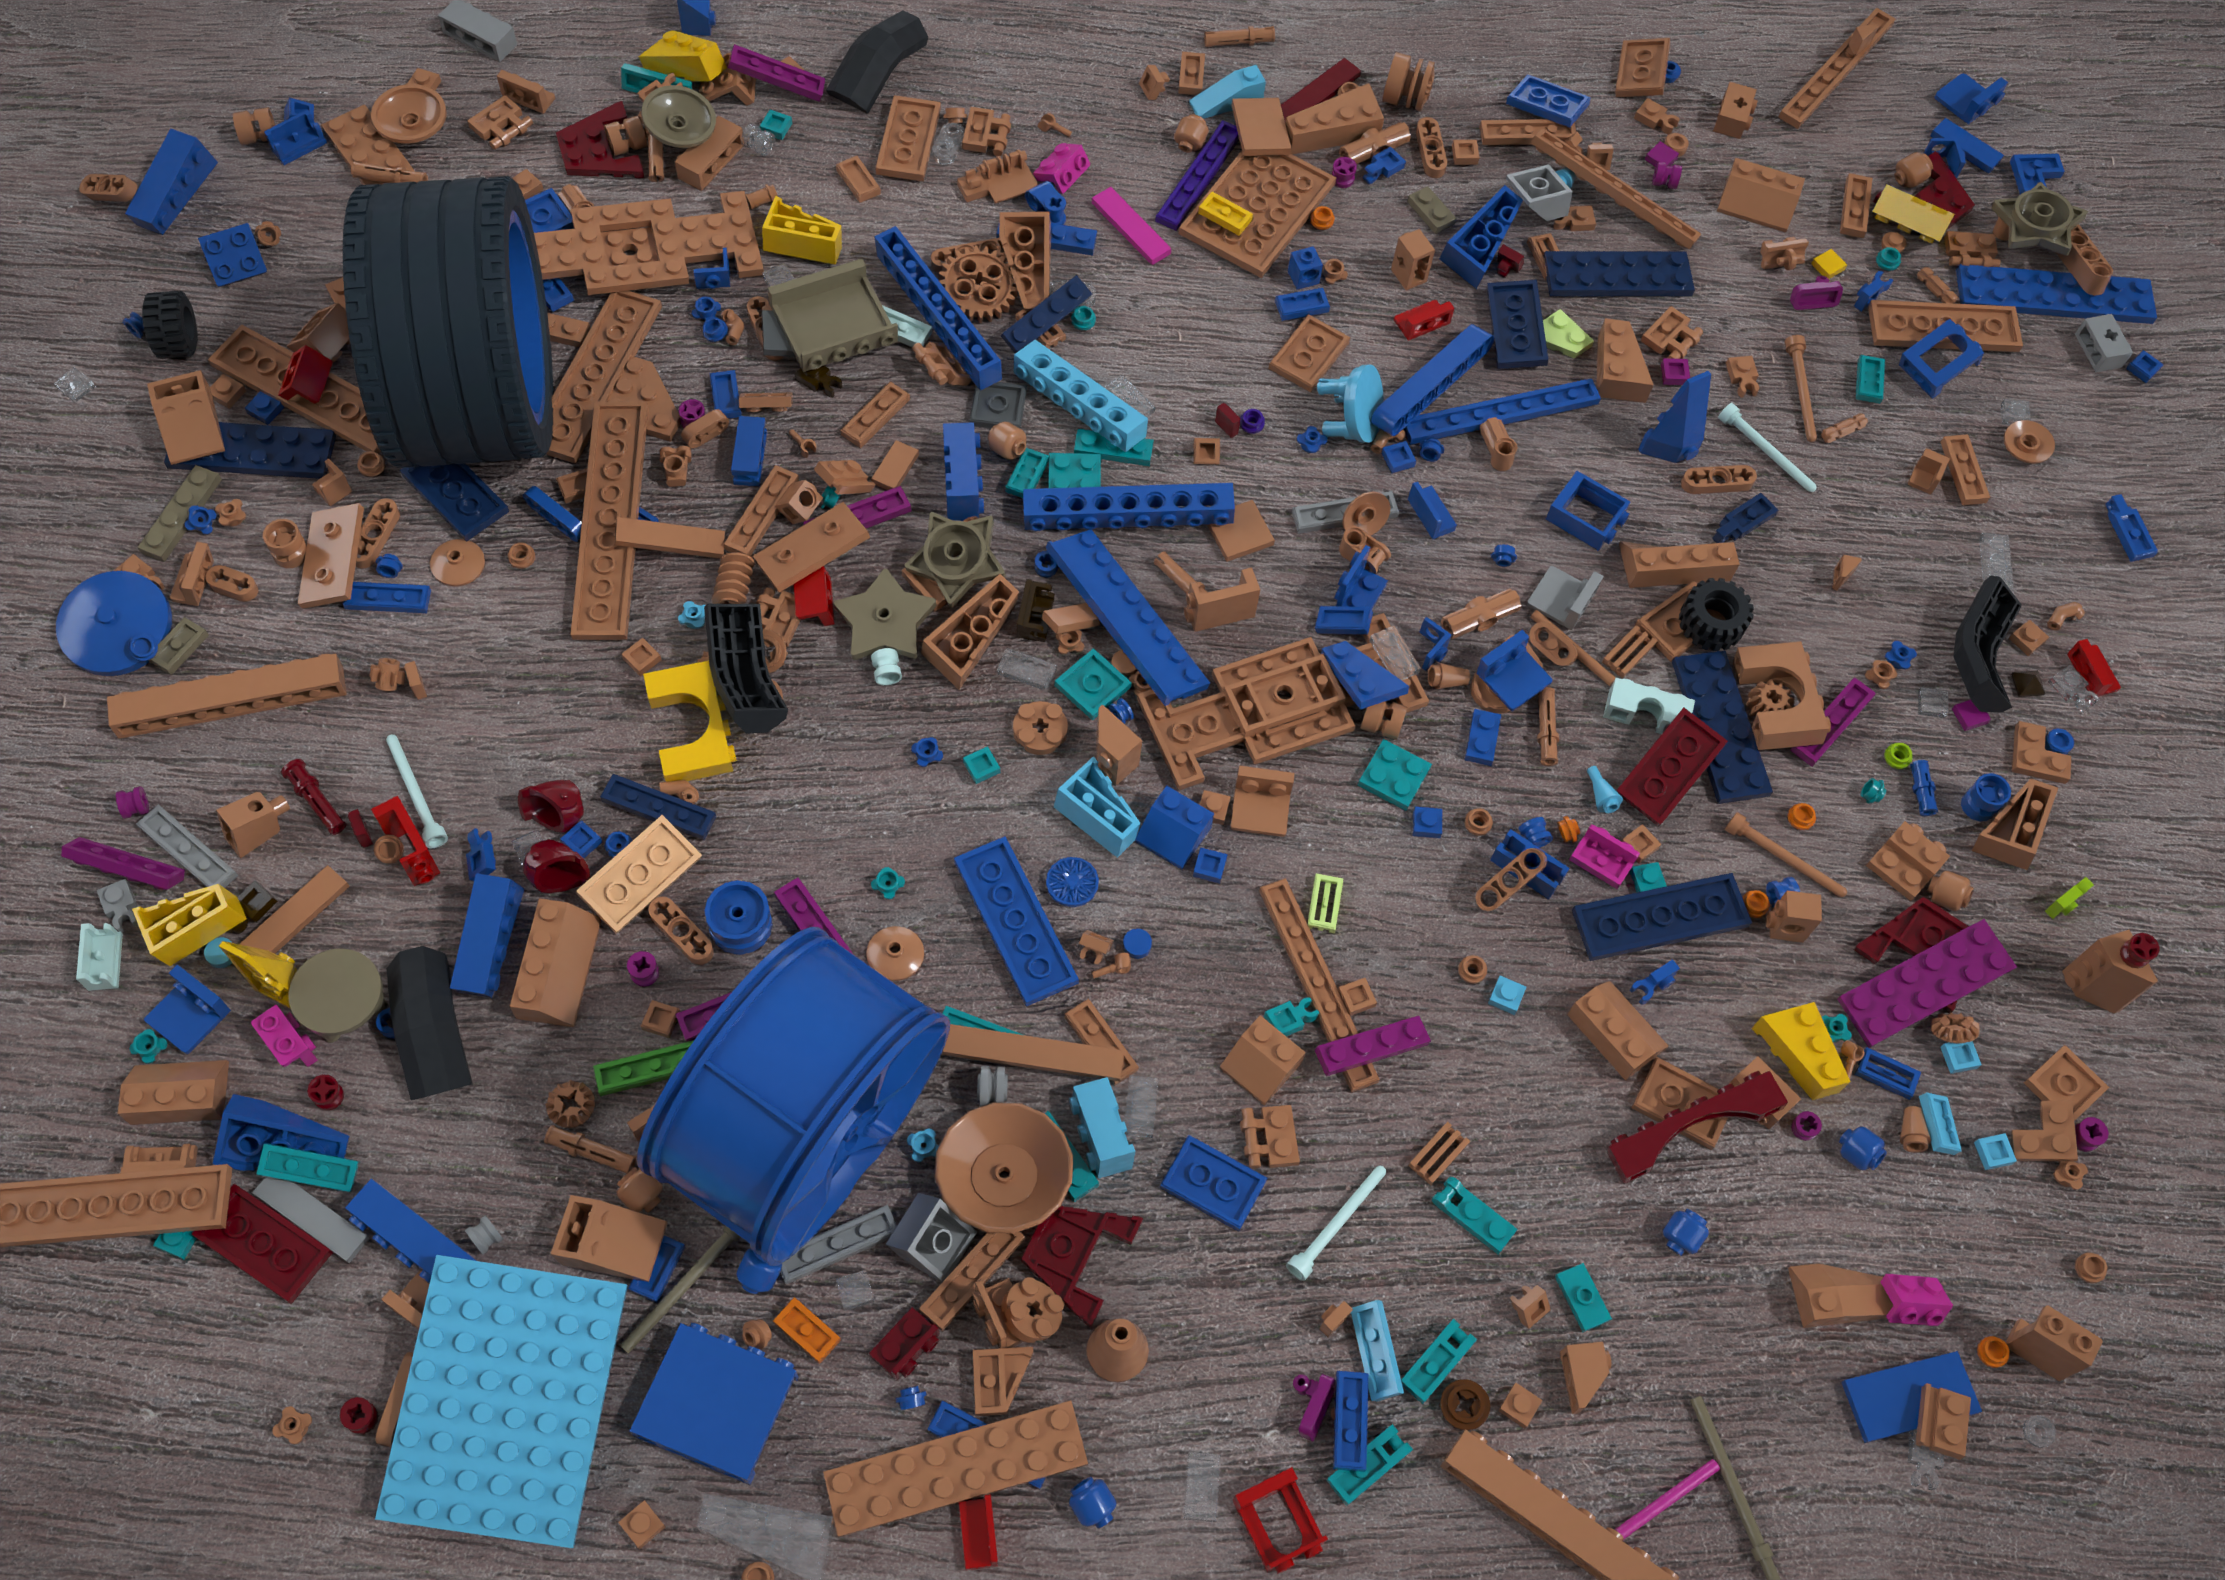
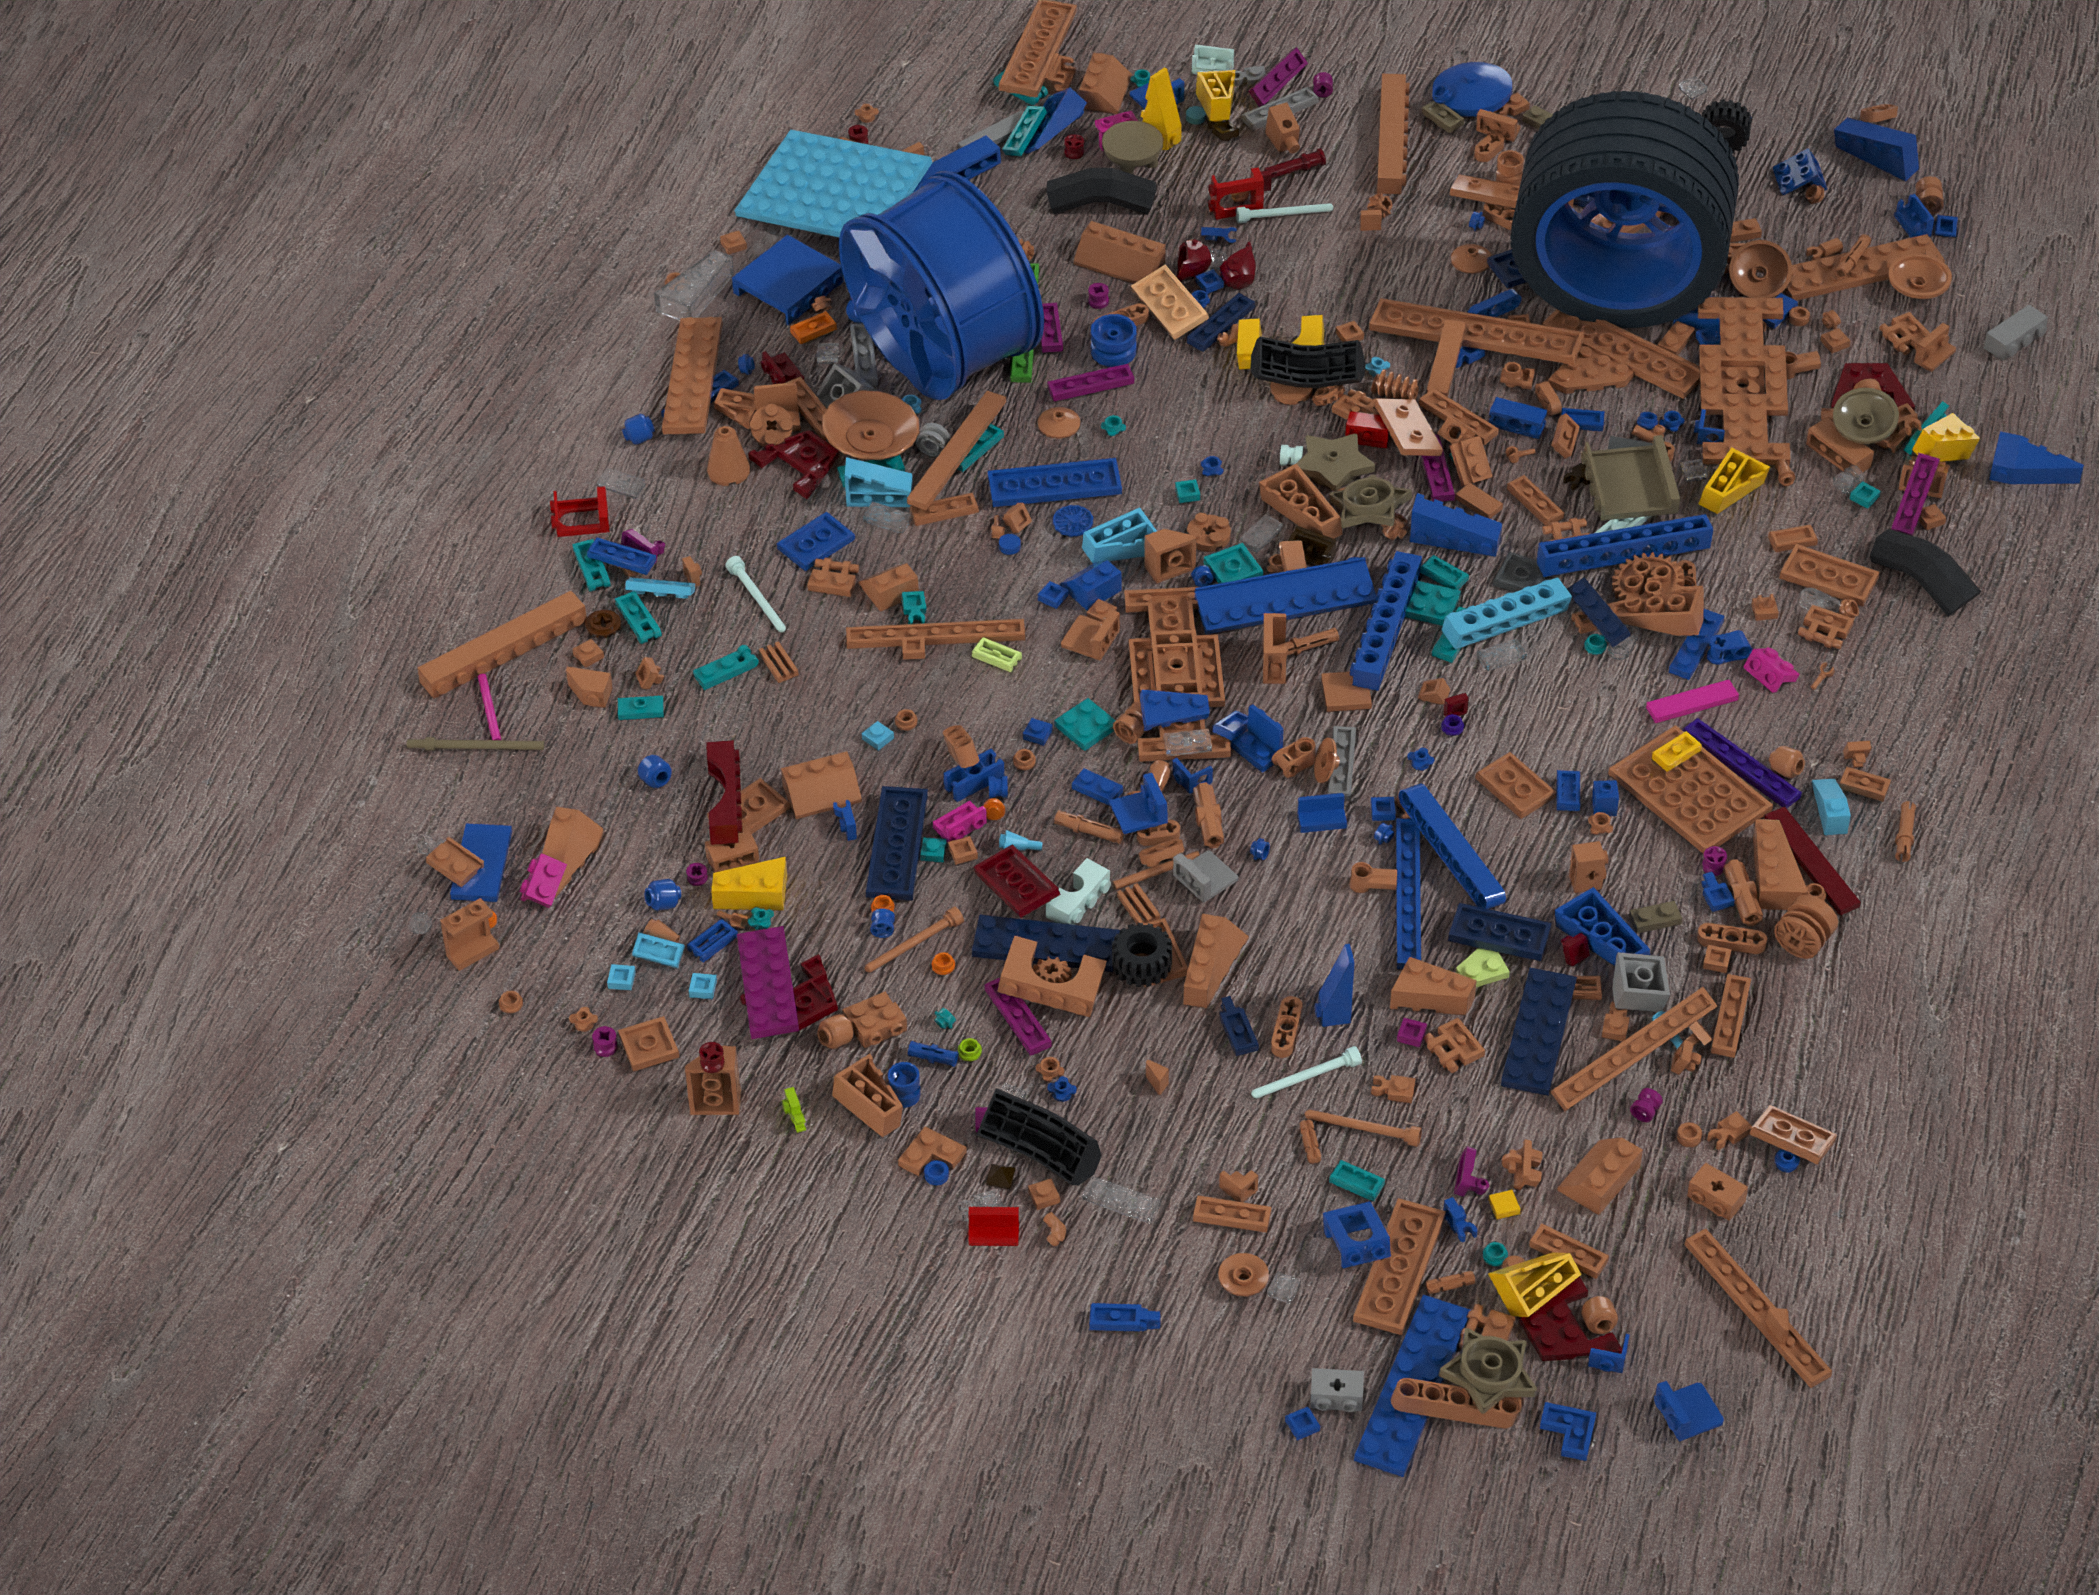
camera: 115 degrees right, 15 degrees down
dark red plate [192,1183,333,1304] -> none
nougat tile [240,865,350,954] -> none
blue tile [343,582,431,614] -> none
nougat plate [407,68,441,90] -> none
blue wedge [450,873,525,998] -> none
nougat plate [508,543,536,569] -> none
blue plate [525,188,574,233] -> none
nougat tile [641,1000,680,1038] -> none
magenta wheel [678,399,705,428] -> none
red panel [959,1494,998,1571] -> none
nougat hinge [976,149,1038,204] -> none
nougat head [988,422,1027,460] -> none
nougat tile [1232,98,1291,156] -> none
orange plate [1310,206,1335,230] -> none
magenta plate [1314,1015,1431,1077] -> none
medium azure piece [1317,365,1384,443] -> none
red panel [1394,300,1455,341] -> none
blue tile [1506,74,1591,128] -> none
blue window [1546,471,1630,551] -> none
magenta tile [1645,141,1679,167] -> none
nougat brick [1766,890,1822,943] -> none
blue tile [1930,118,2004,174] -> none
nougat gear [1931,1012,1980,1044] -> none
nougat plate [2011,1101,2078,1161] -> none

